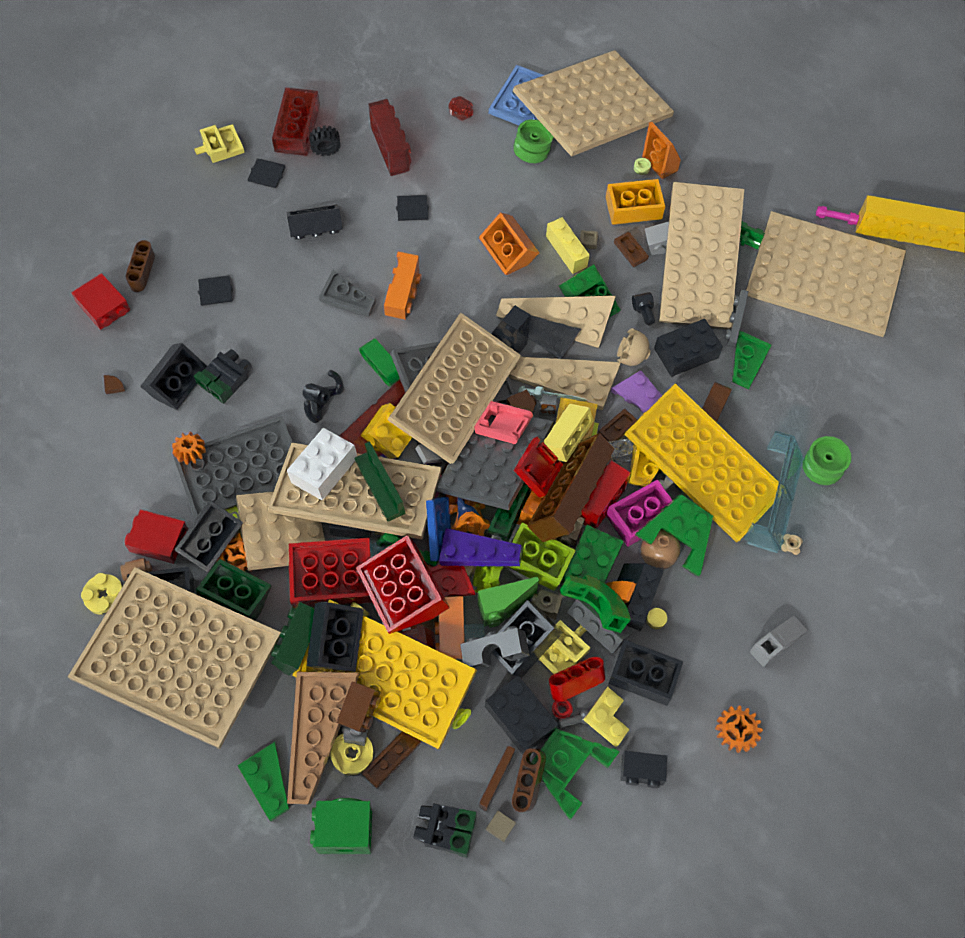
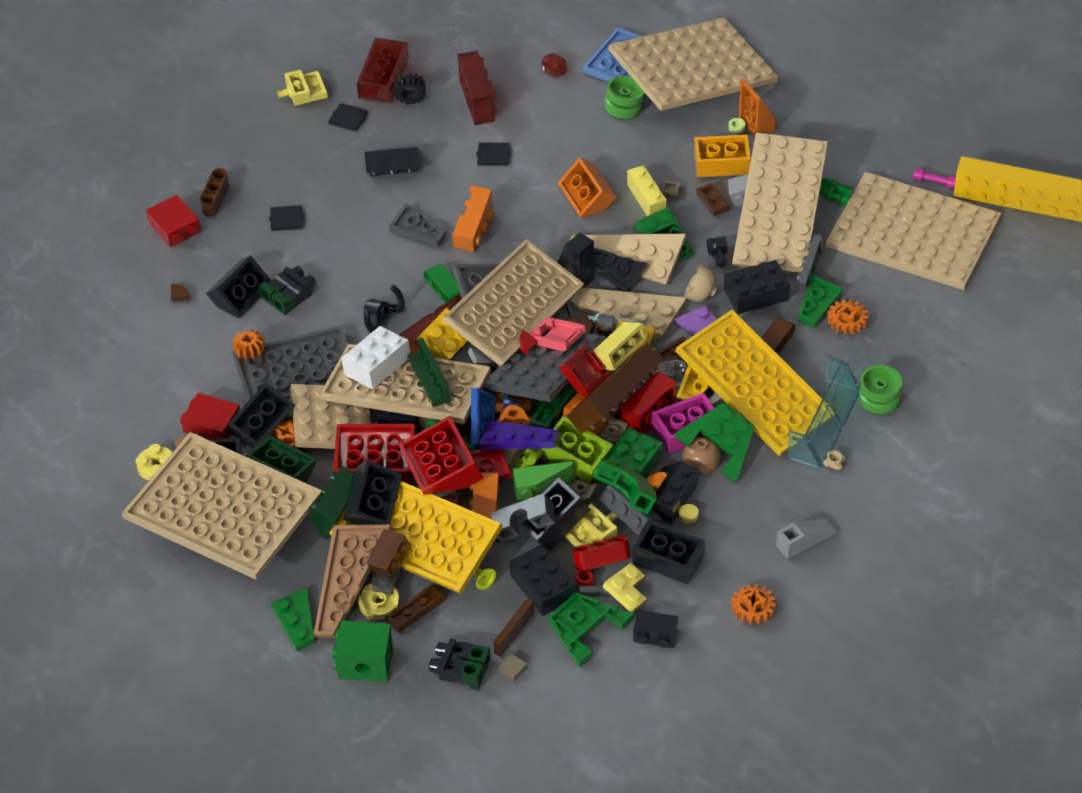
camera: 10 degrees right, 15 degrees down
reddish brown beam [512,749,546,812] -> none
none -> red tile [518,329,538,355]
none -> orange gear [827,299,868,335]

